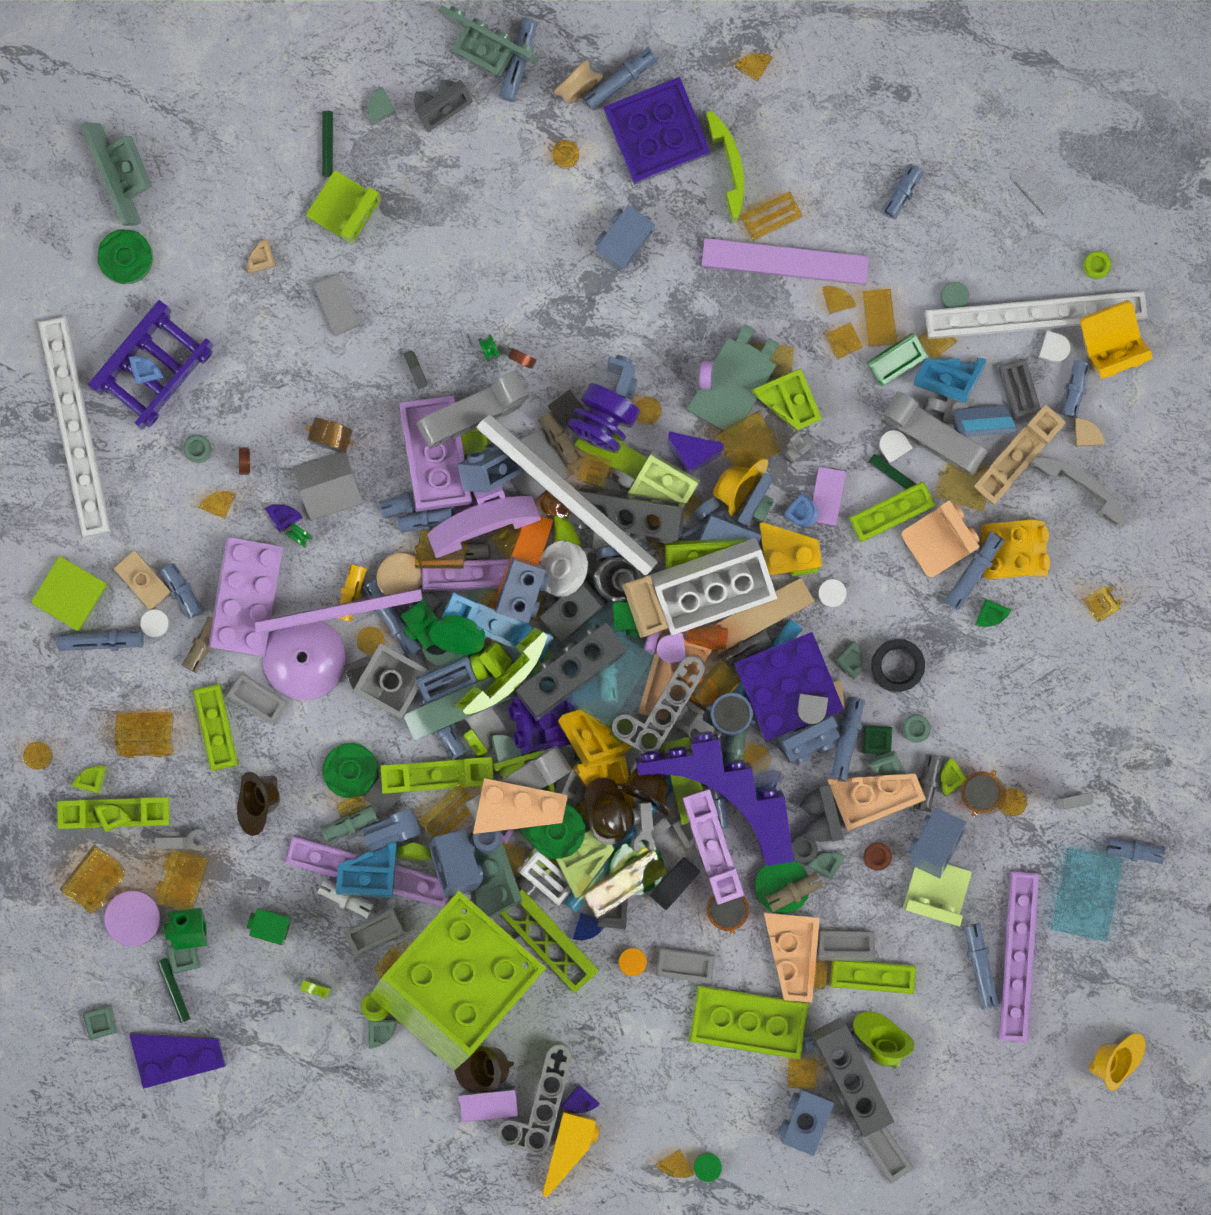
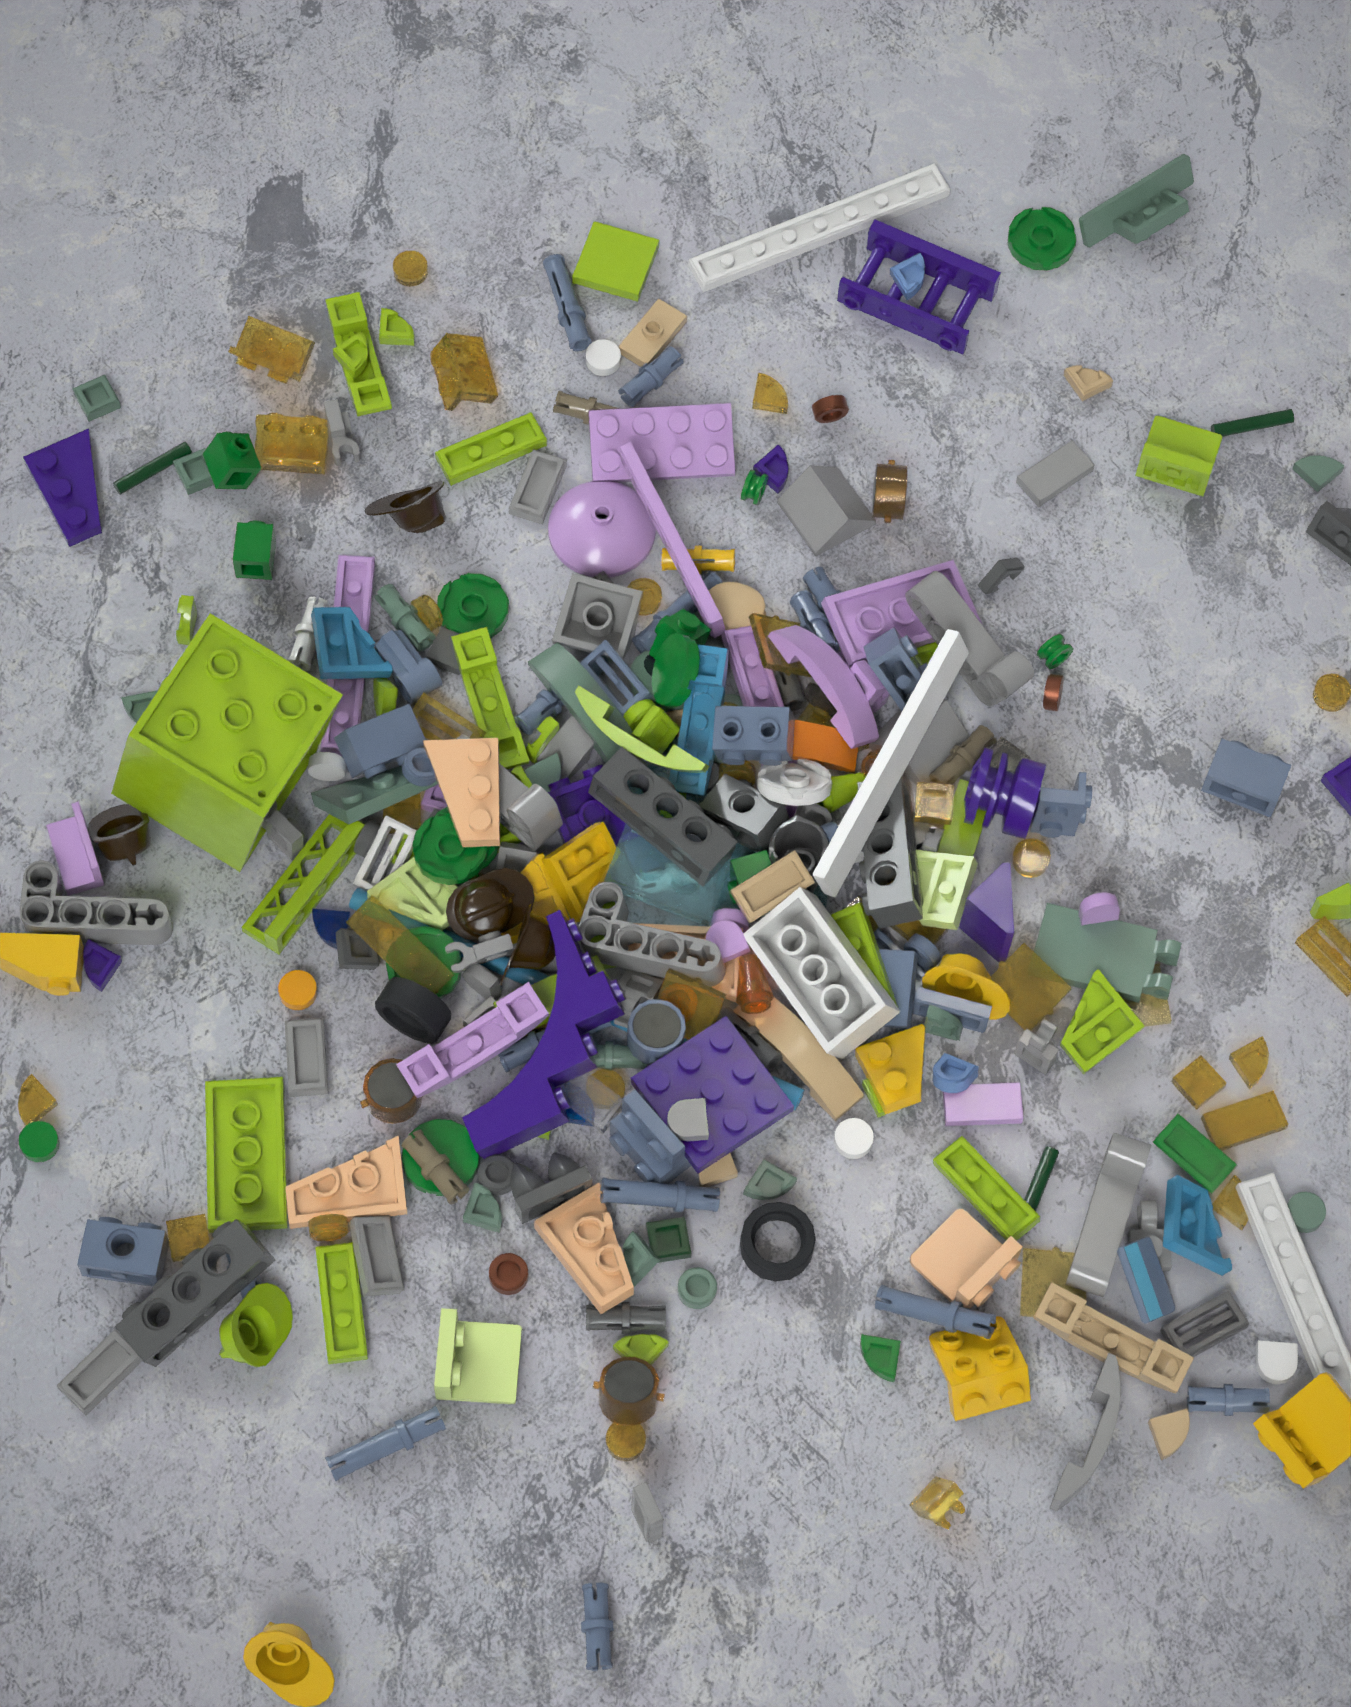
camera: 75 degrees right, 20 degrees down
lavender tile [105,891,161,946] -> none
sand green tile [183,435,212,463] -> none
lavender tile [701,238,869,285] -> none
white tile [879,430,913,464] -> none
sand blue brick [908,808,966,879] -> none
lavender tile [998,871,1039,1042] -> none
clear light blue tile [1050,848,1123,942] -> none

